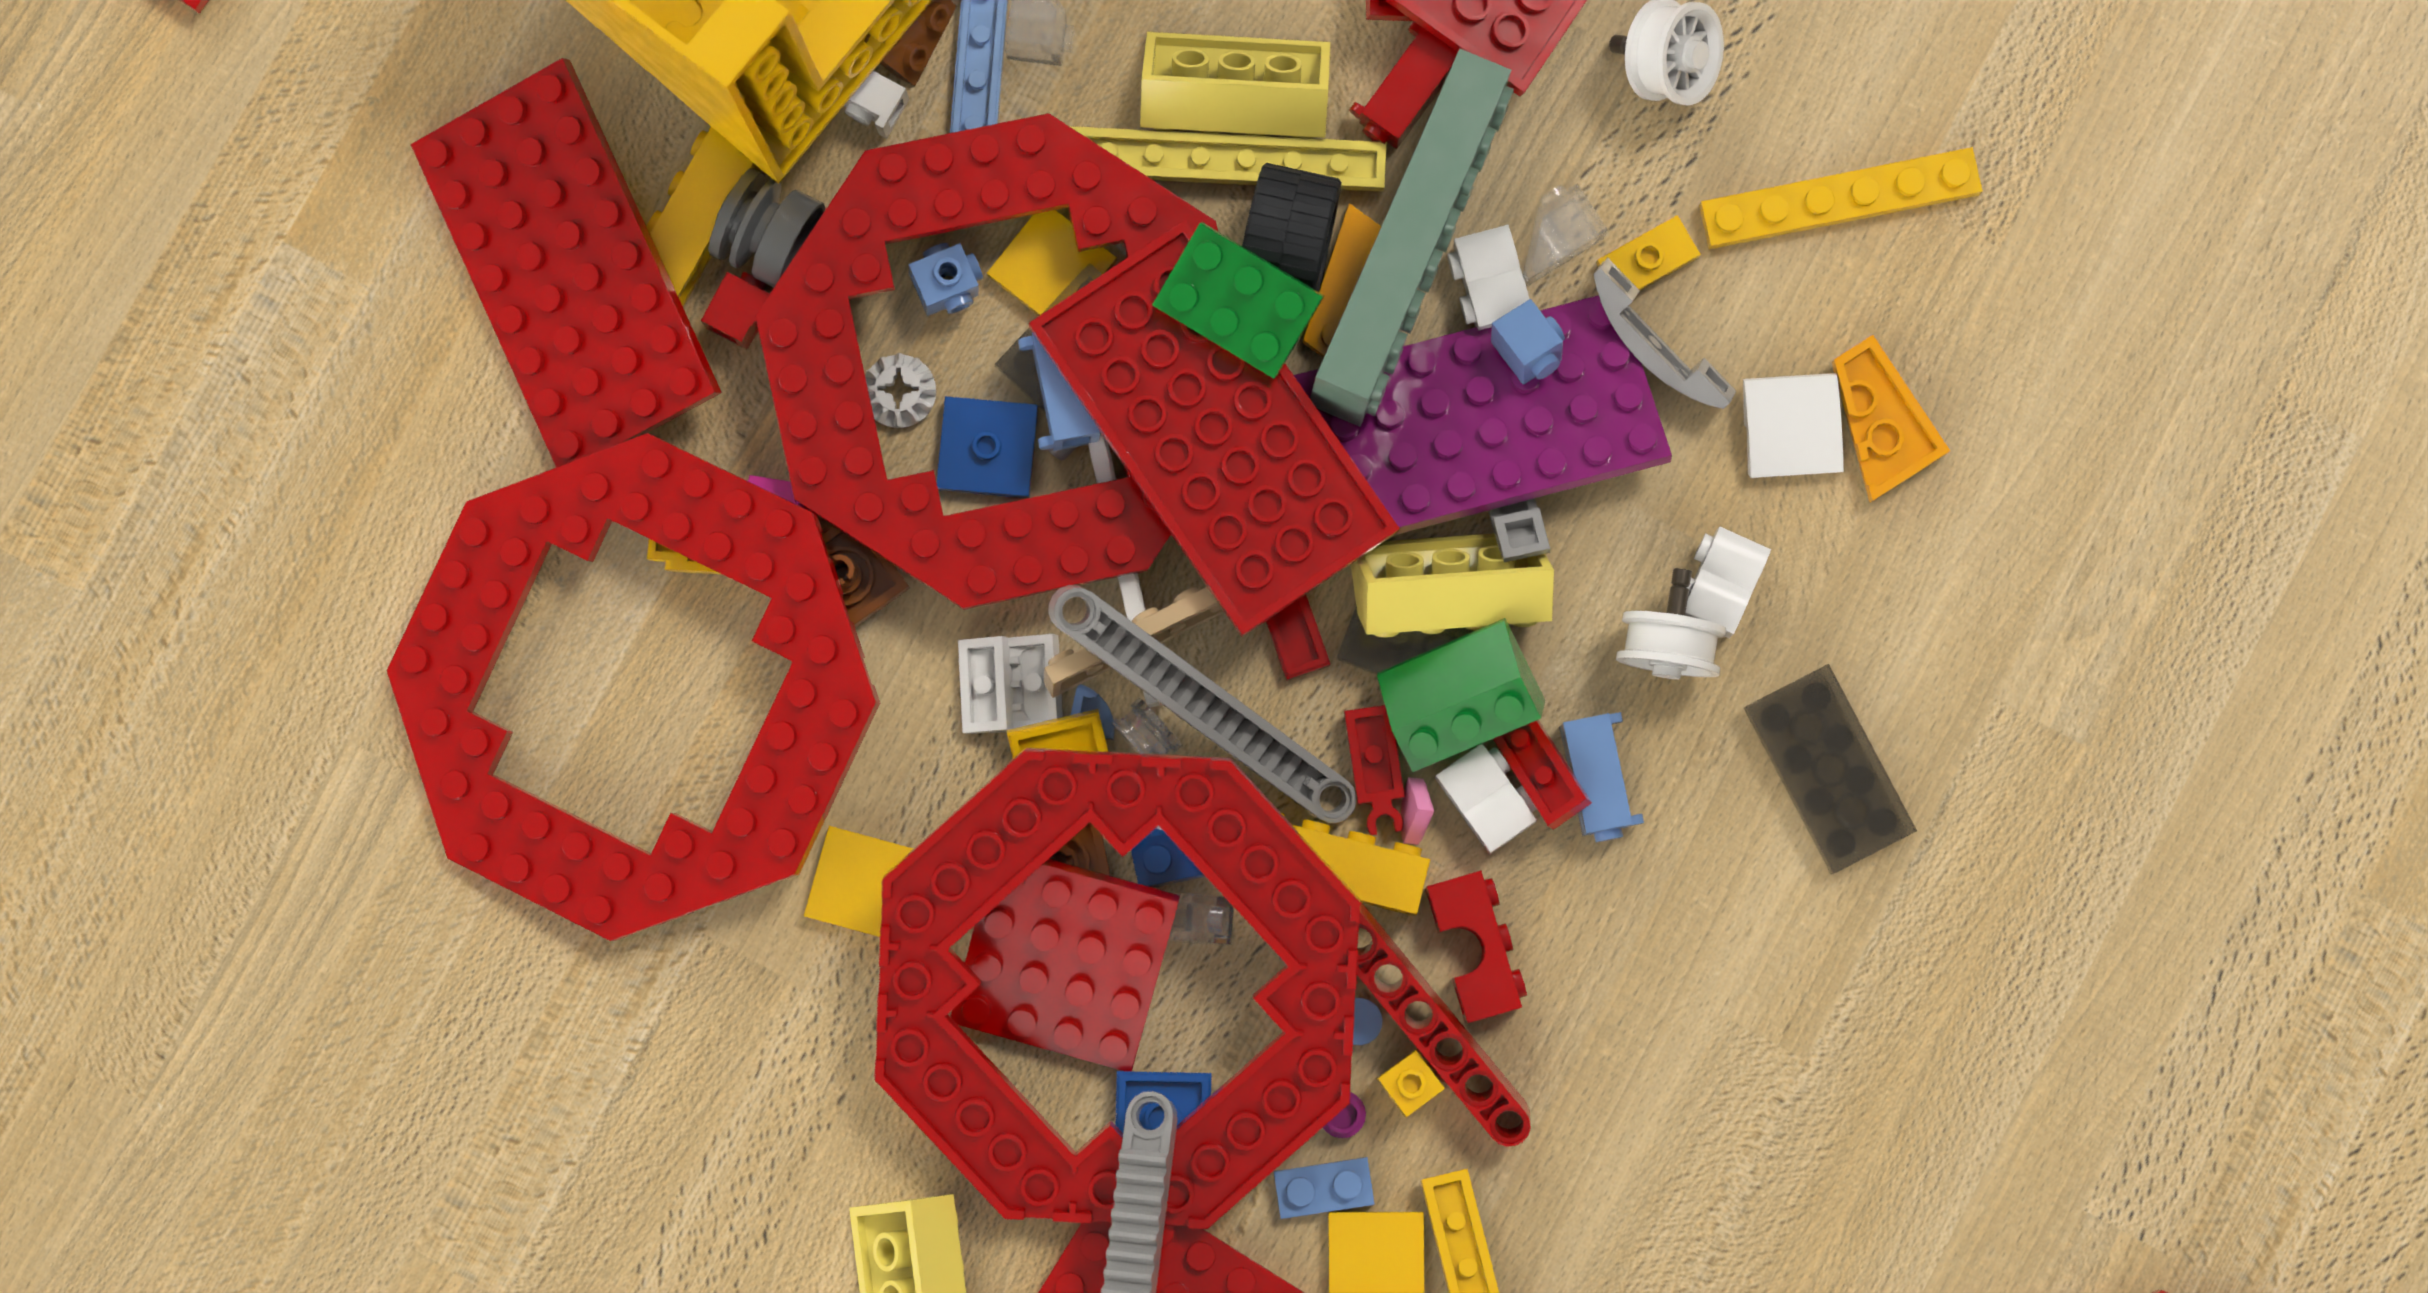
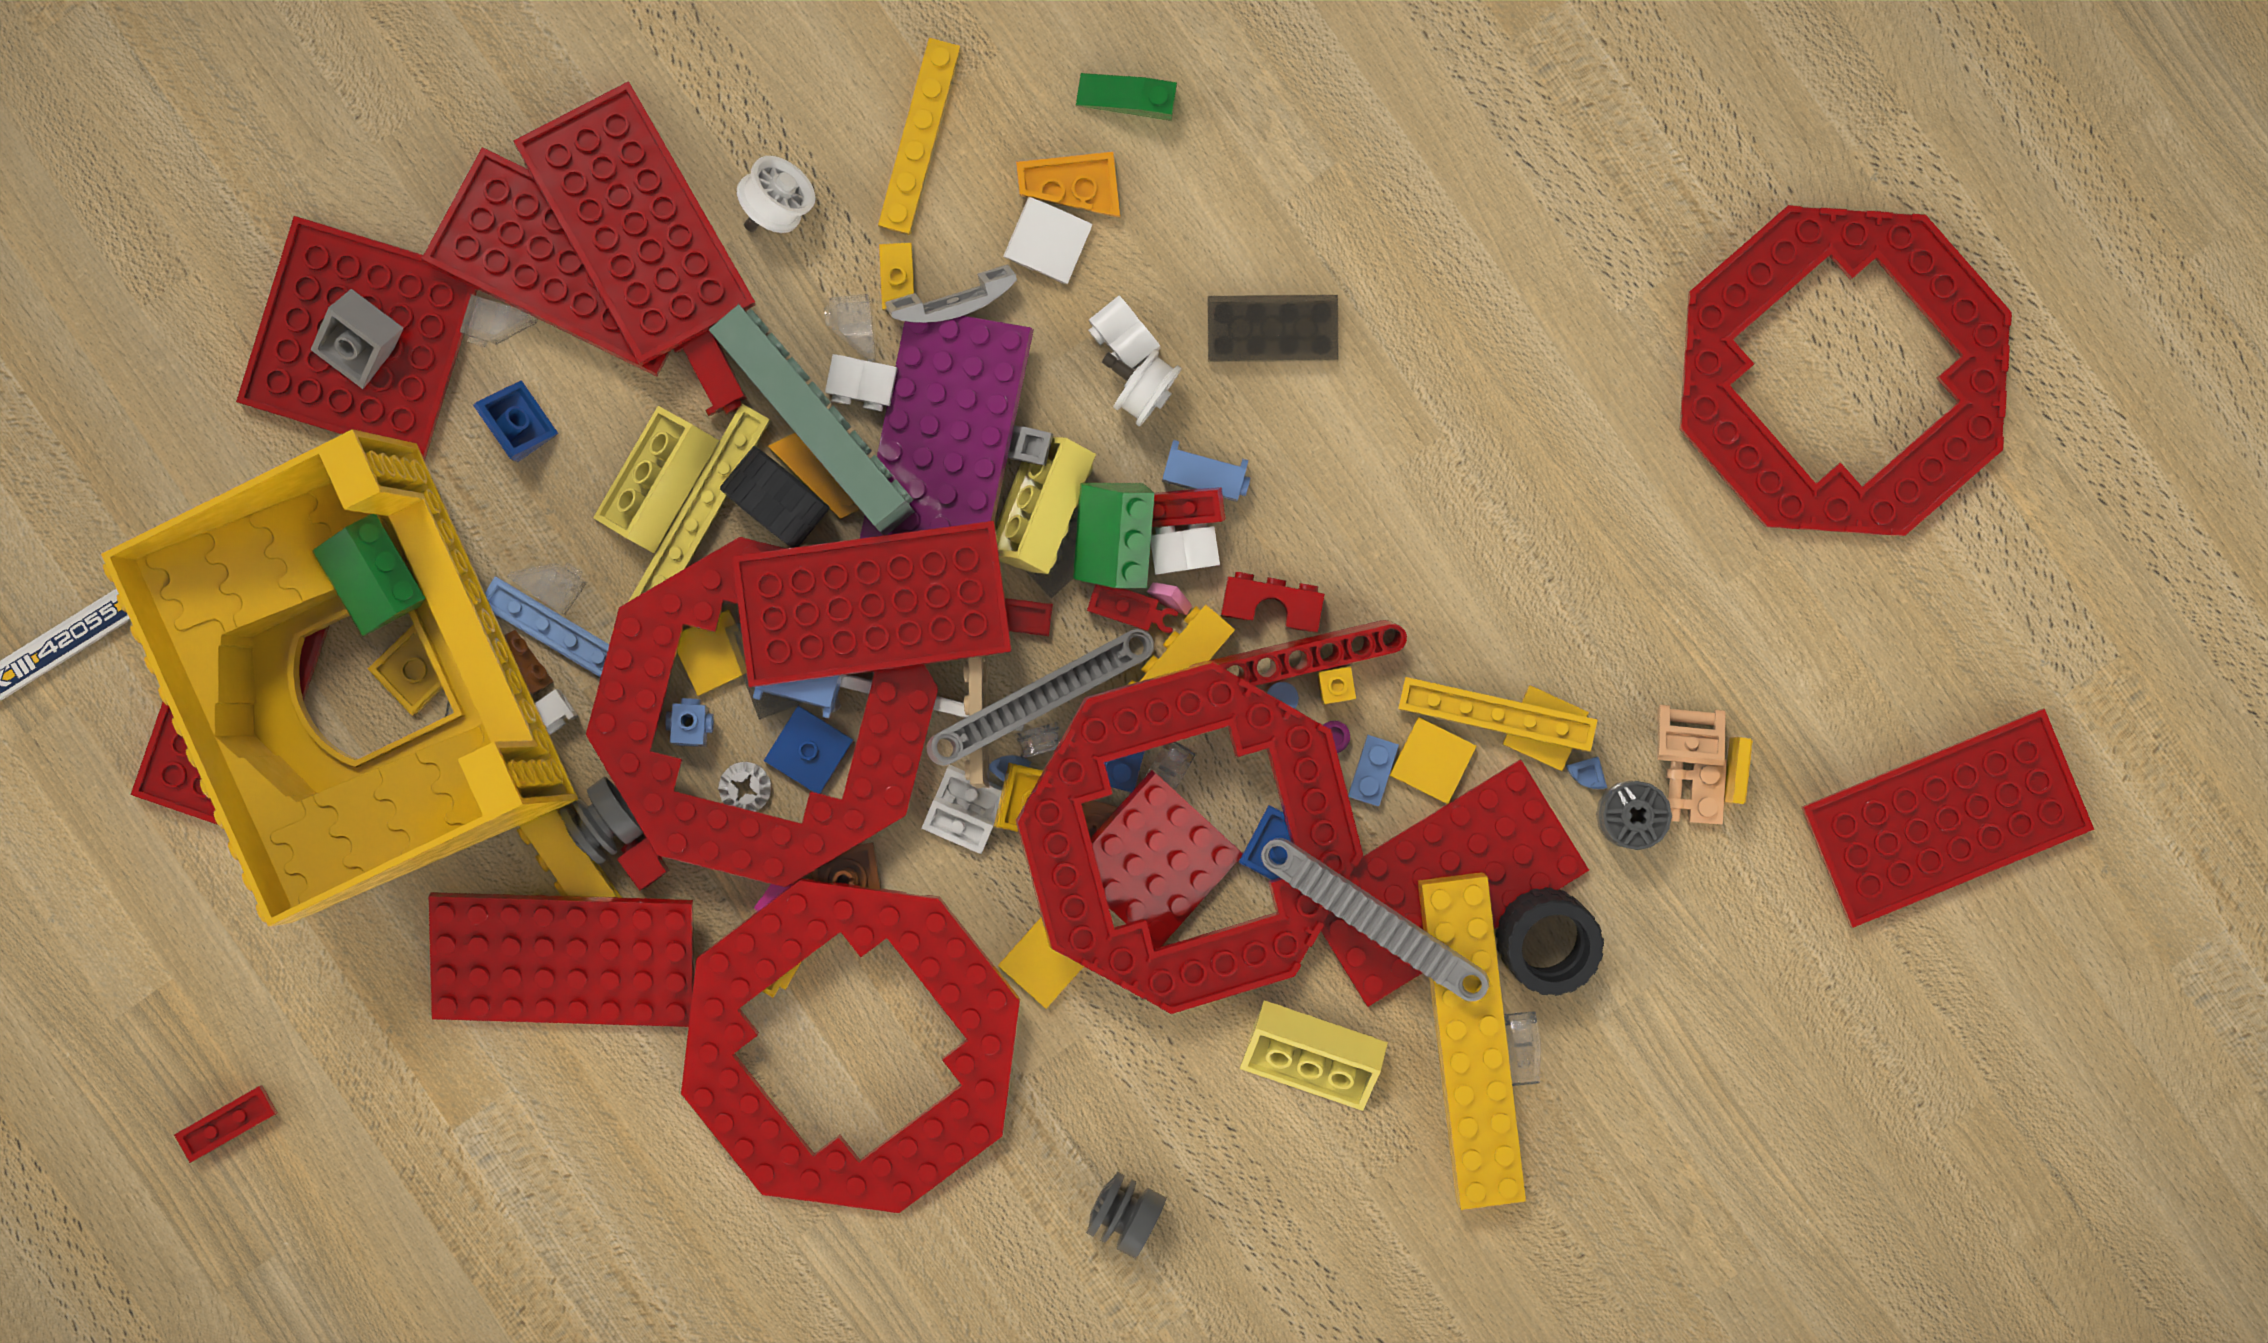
camera: 65 degrees left, 5 degrees up
green plate [1152,222,1324,379] -> none
medium blue brick [1491,299,1565,385] -> none
none -> green slope [1076,73,1177,121]
none -> dark grey wheel [1086,1171,1167,1259]

